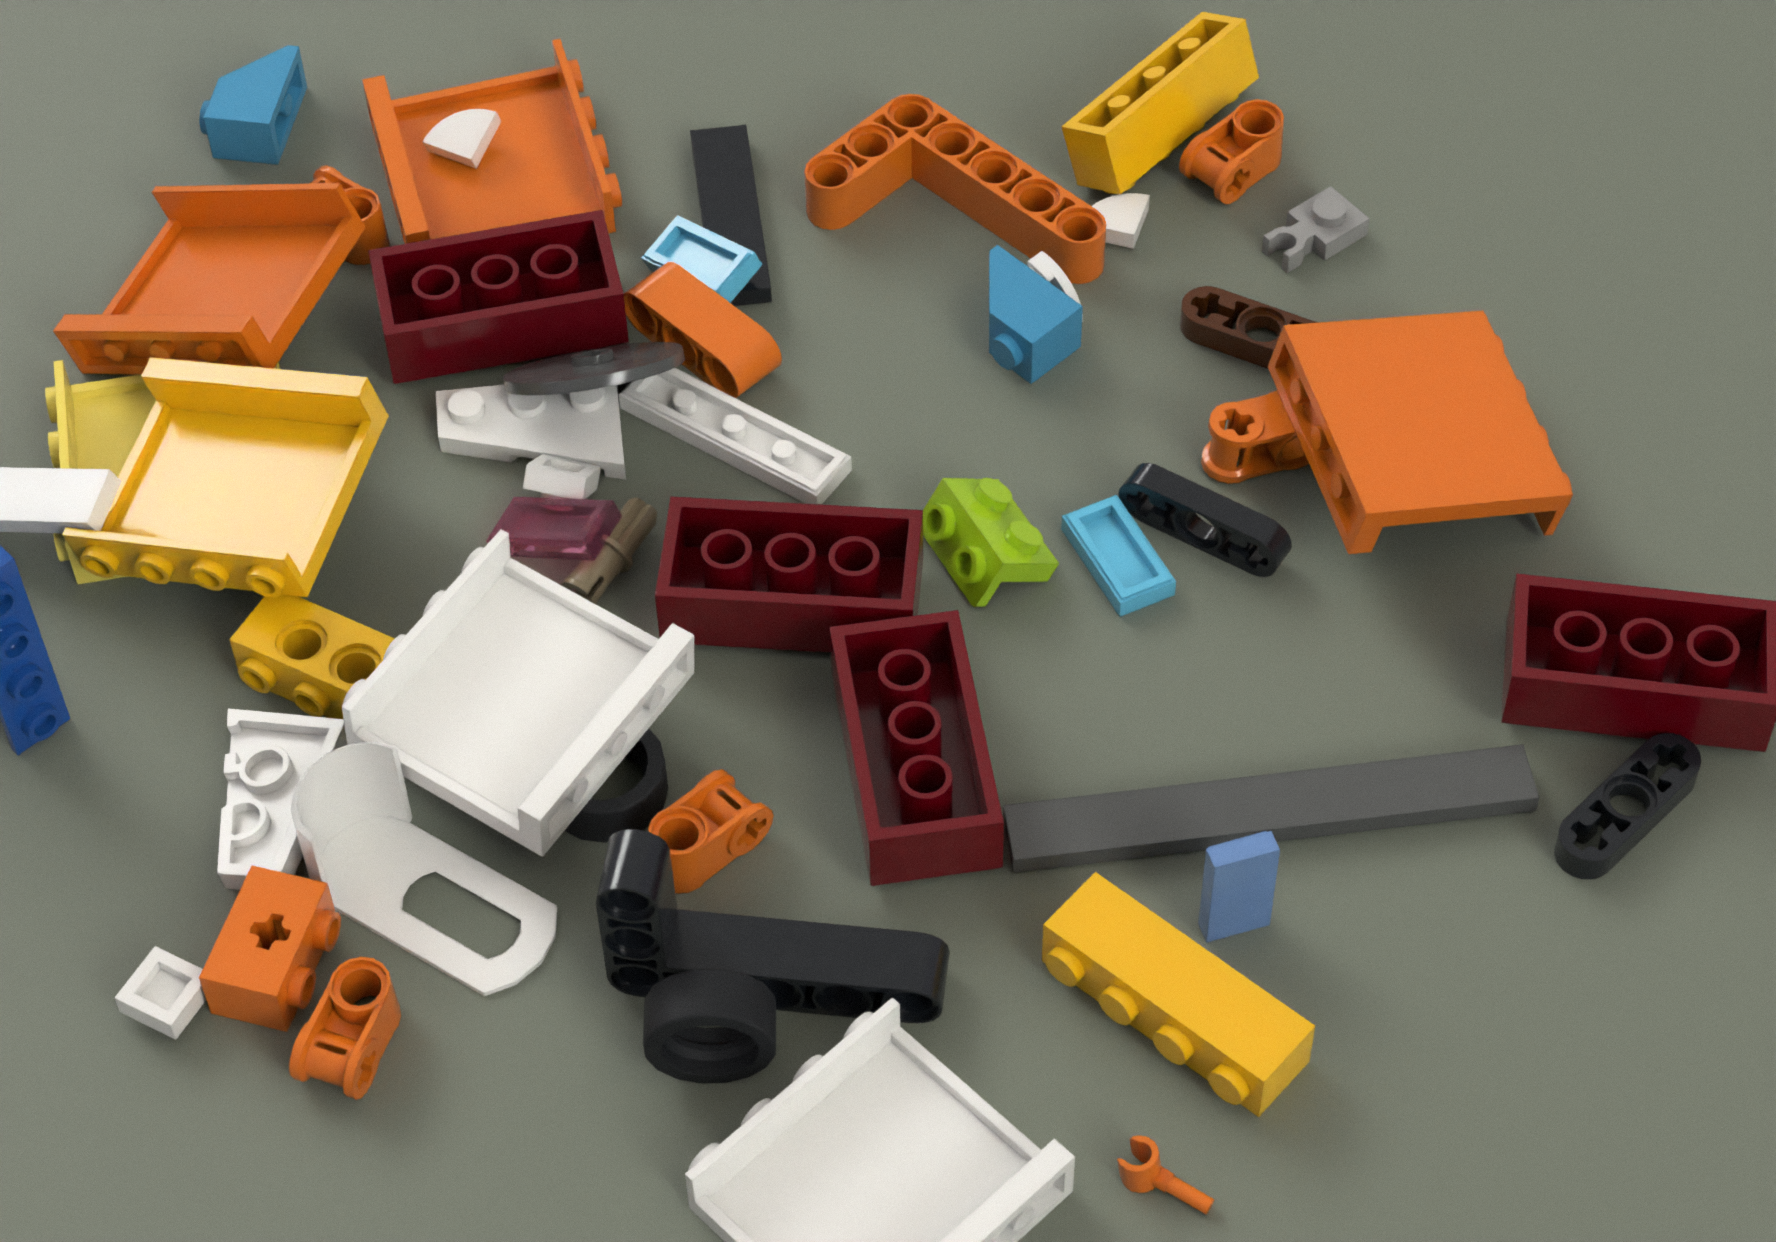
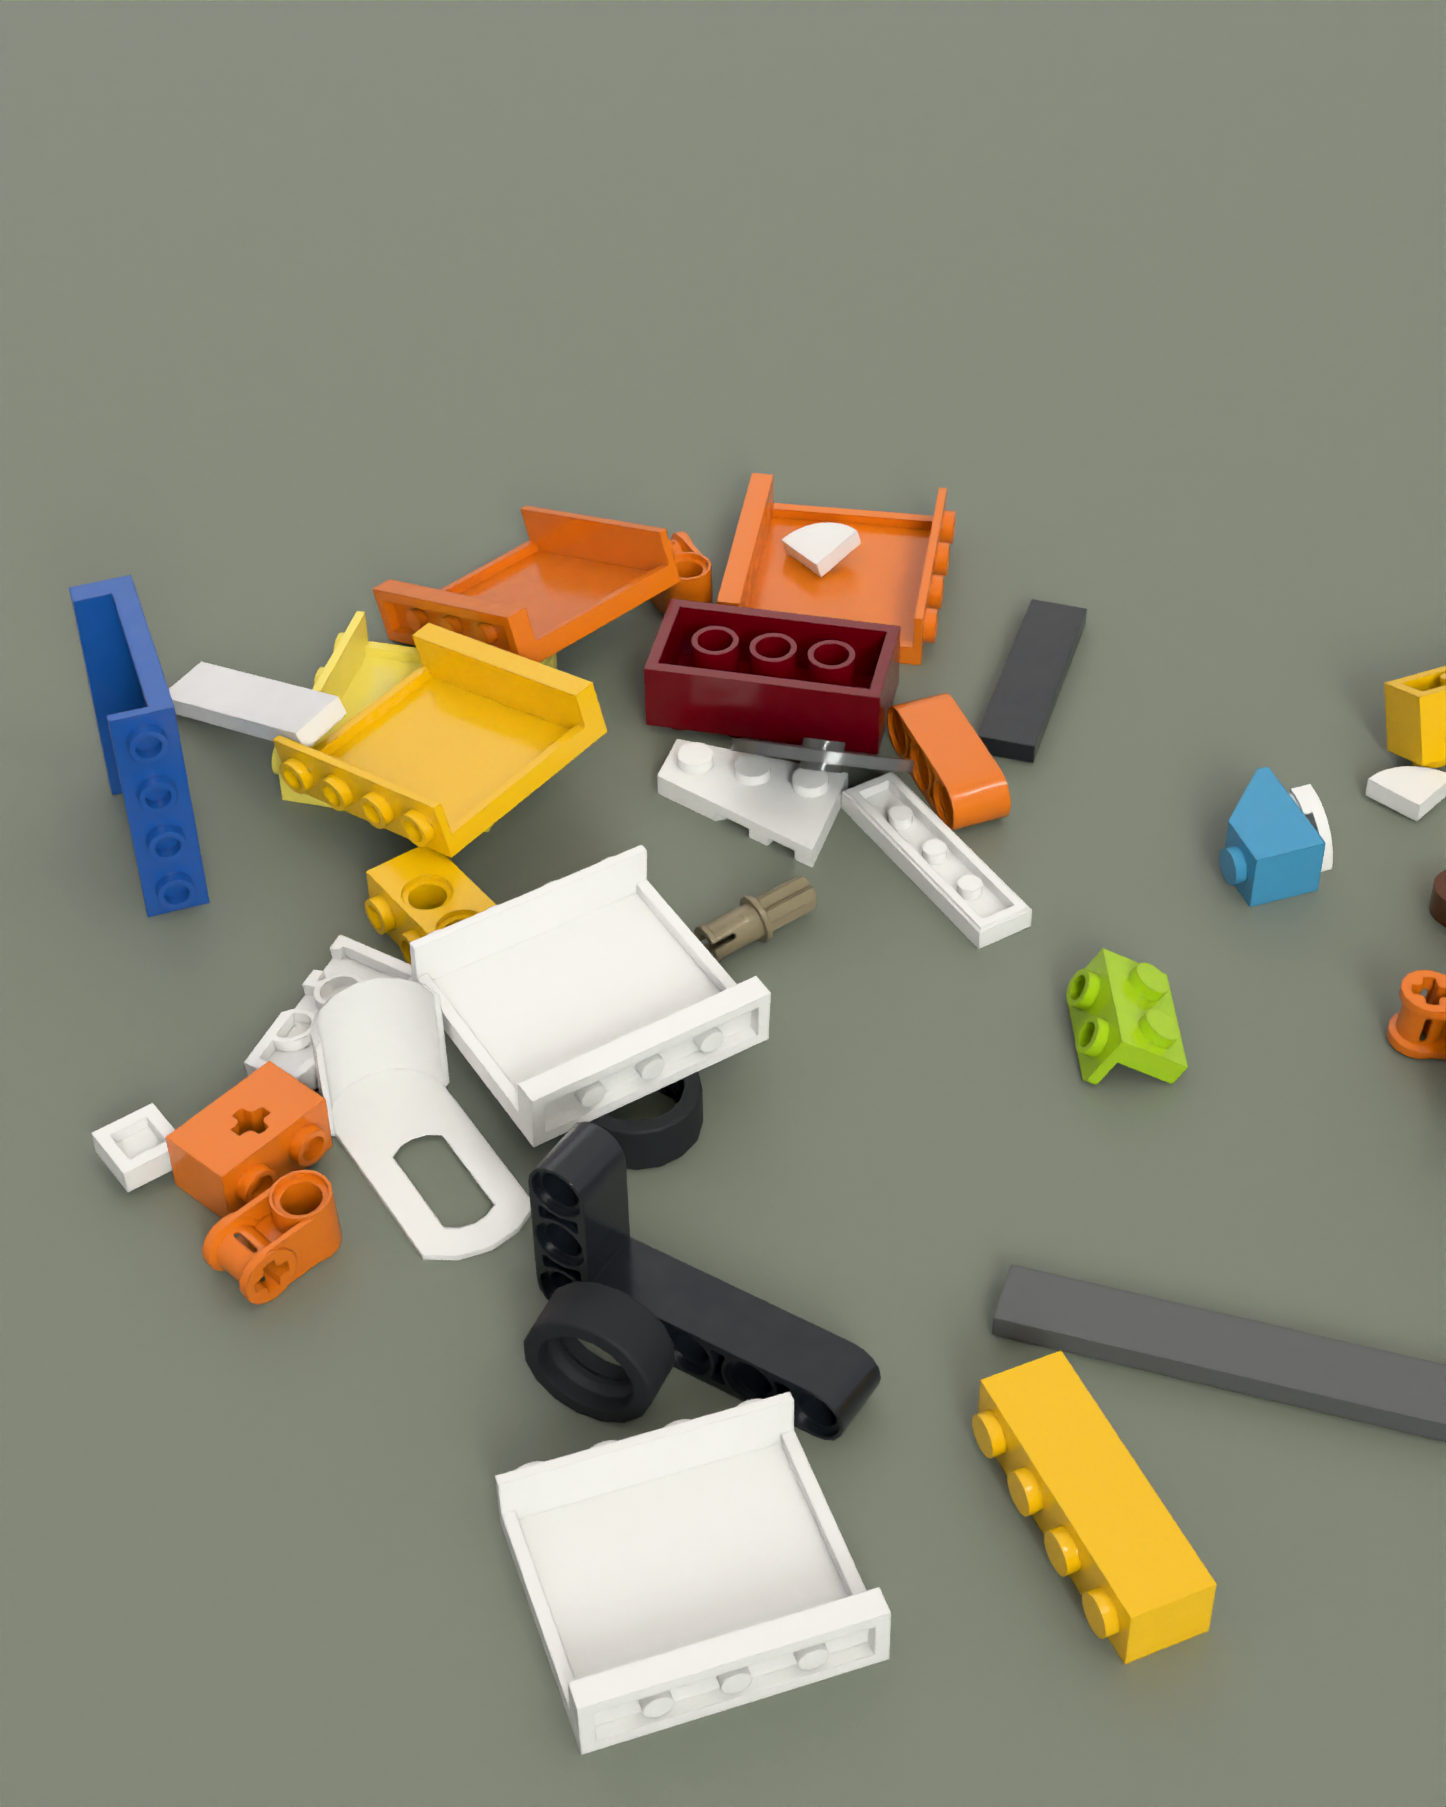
camera: 25 degrees right, 10 degrees down
dark azure slope [199,45,307,165] -> none
clear pink tile [486,497,622,561] -> none
white plate [523,454,601,506] -> none
medium azure tile [641,215,763,303] -> none
orange piece [648,769,774,894] -> none
dark red brick [655,496,923,653] -> none
orange beam [804,94,1106,284] -> none
dark red brick [829,610,1004,886] -> none
medium azure tile [1061,495,1176,617] -> none
orange hand [1117,1135,1215,1215] -> none
black beam [1119,463,1292,577] -> none
medium blue tile [1198,831,1280,943] -> none

